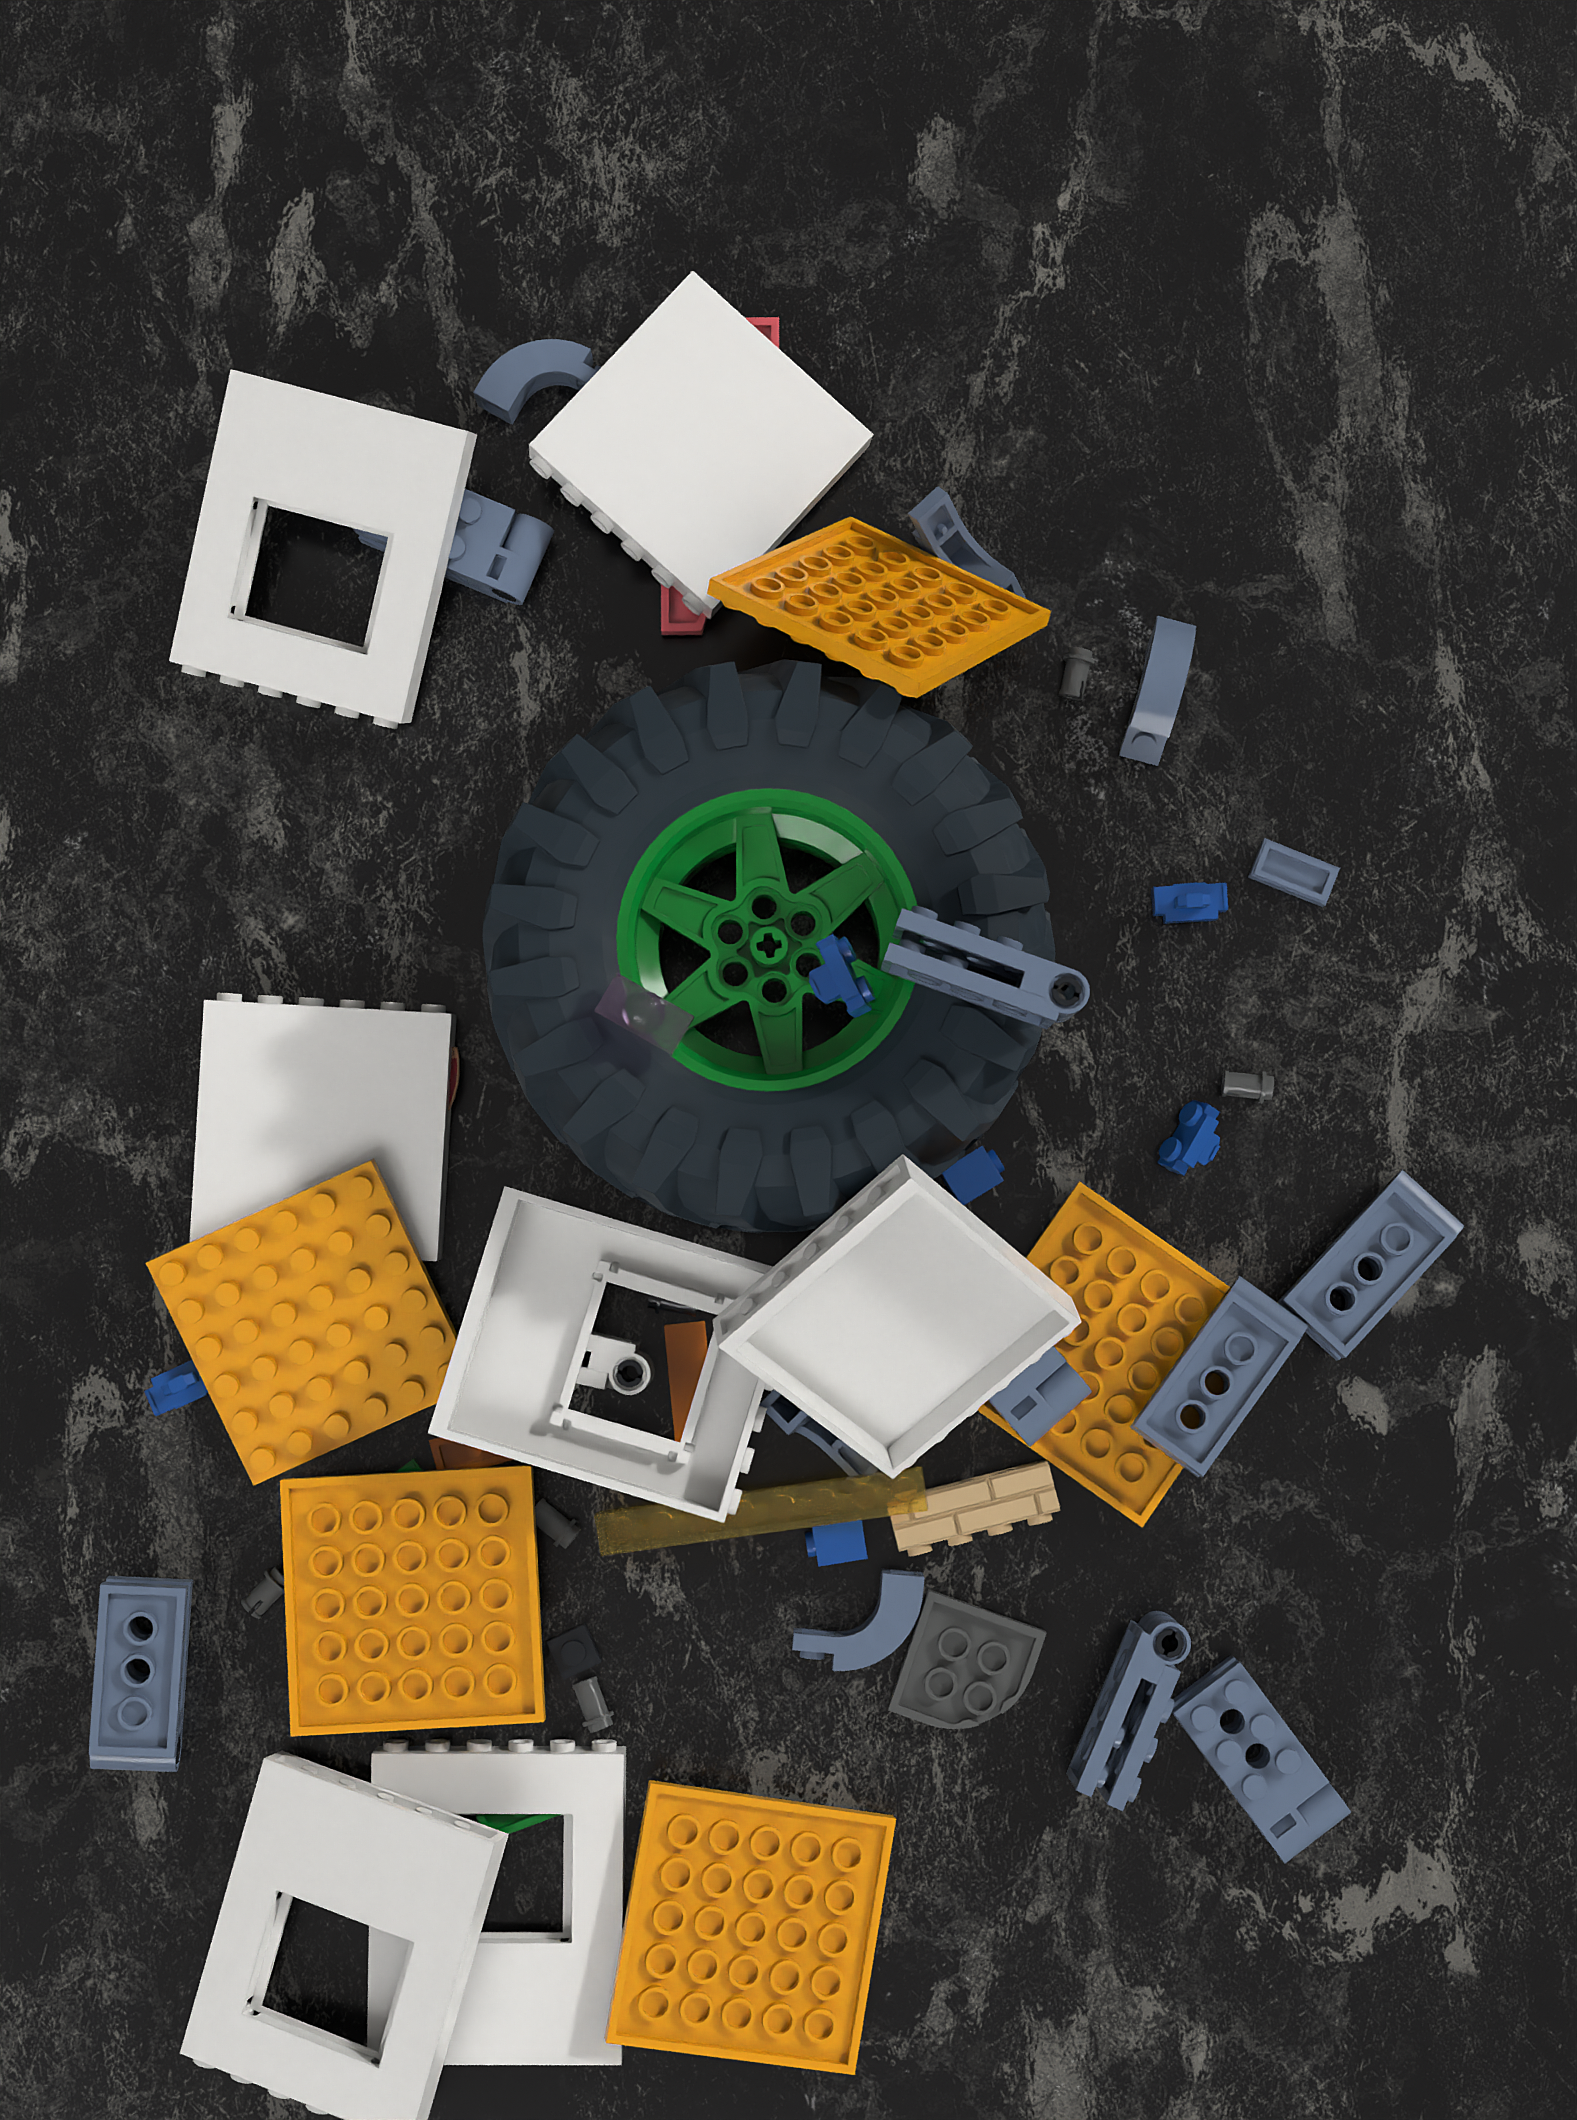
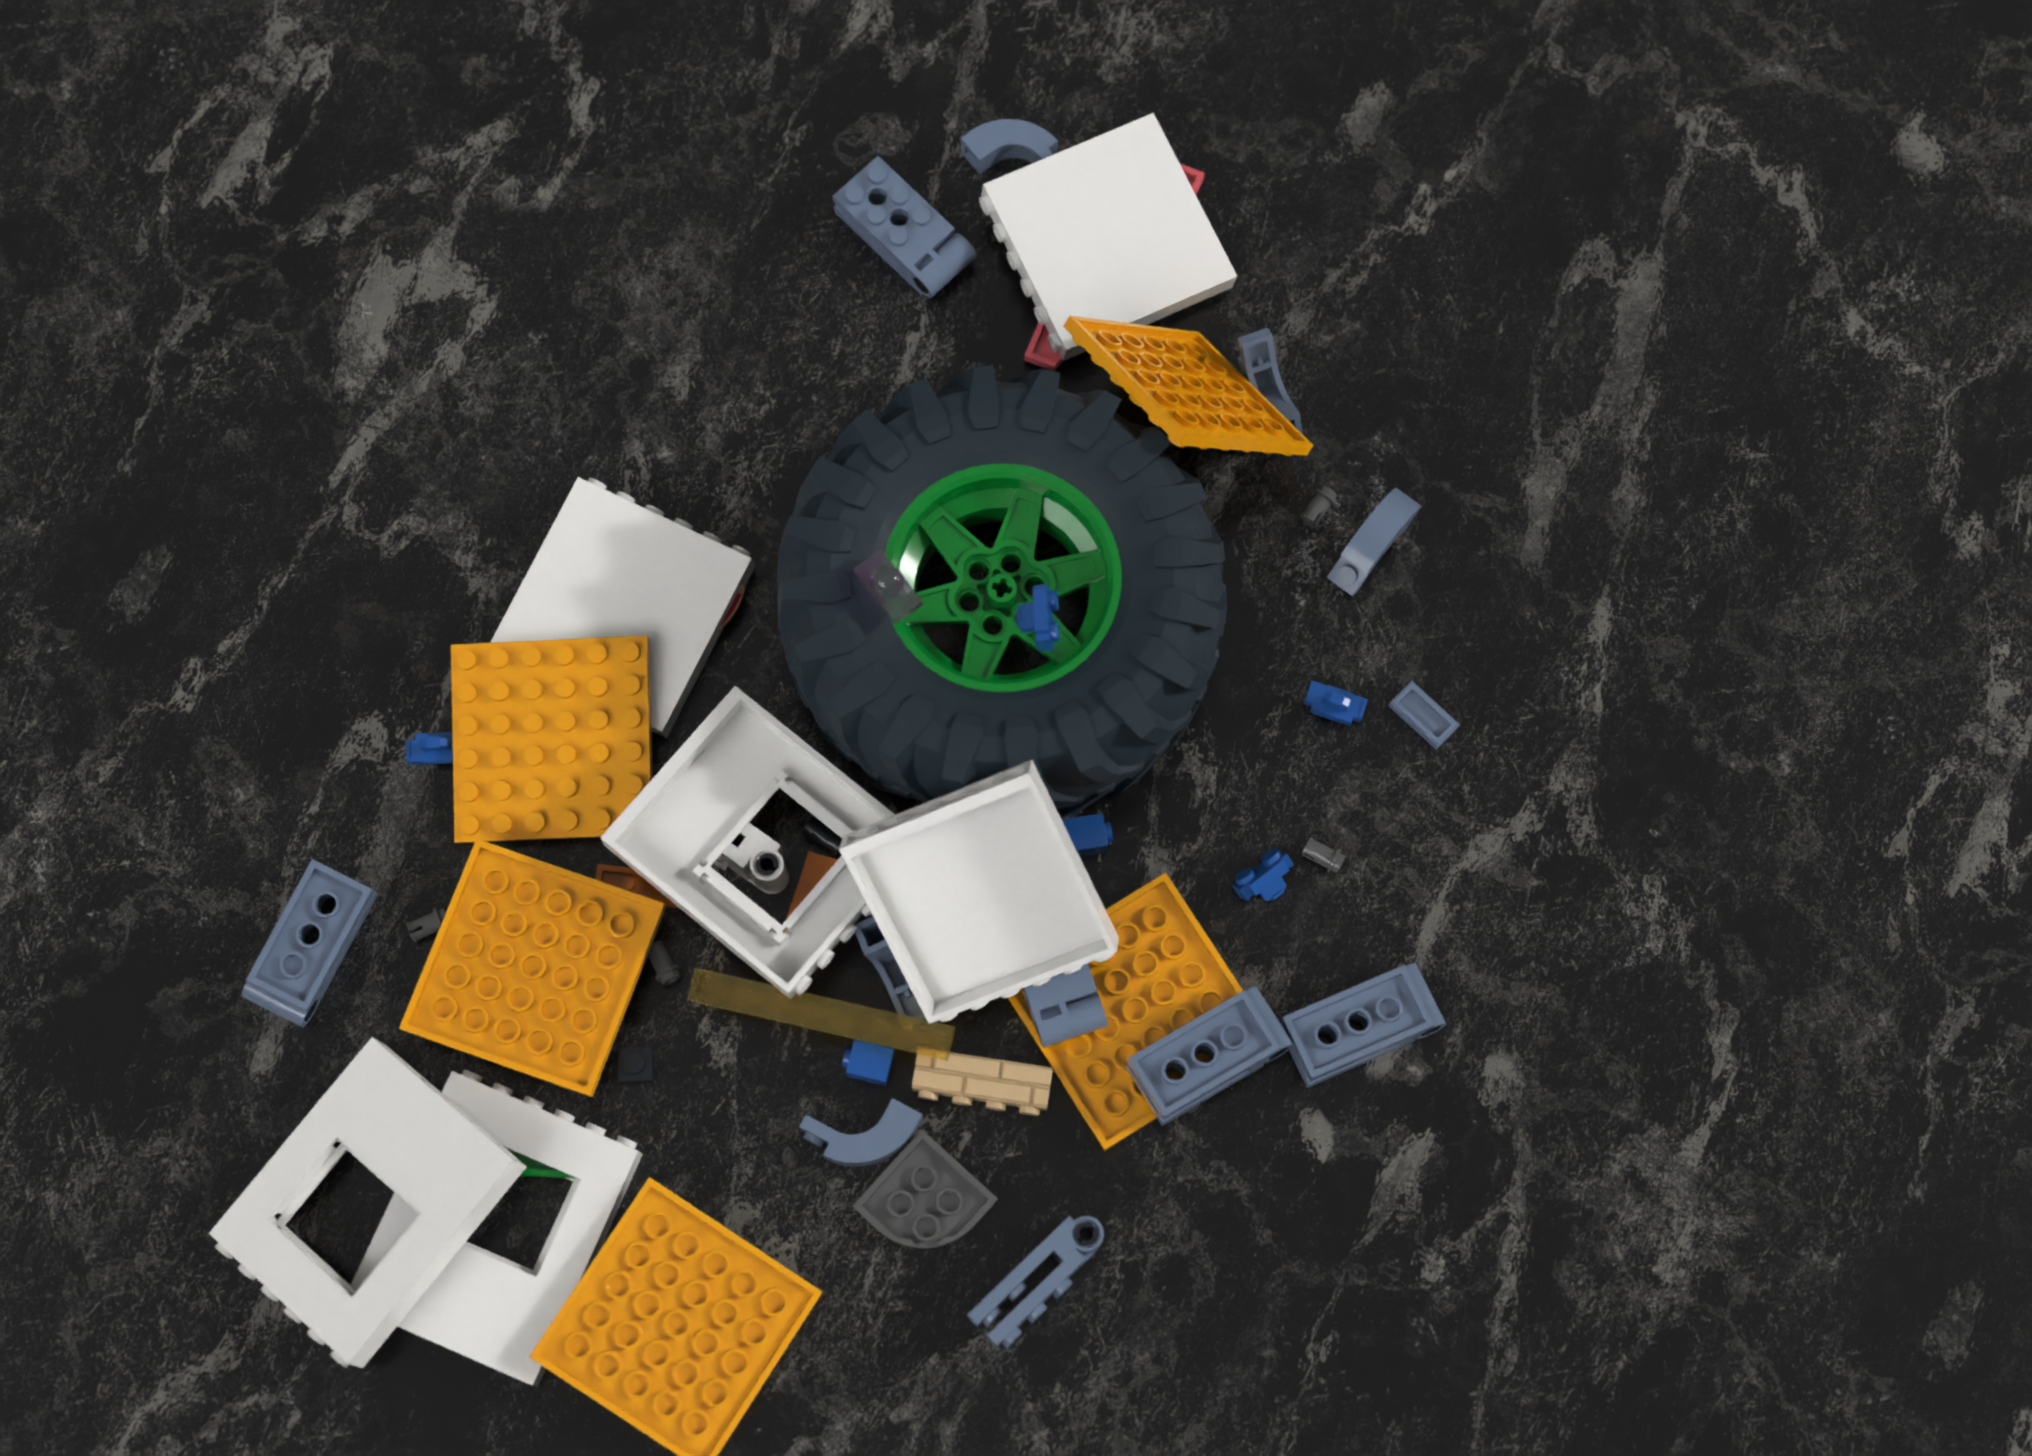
camera: 25 degrees right, 10 degrees down
white panel [169,369,477,729] -> none
dark grey pin [572,1676,614,1733] -> none
sand blue hinge [880,906,1090,1030] -> none
sand blue hinge [1172,1655,1351,1864] -> none

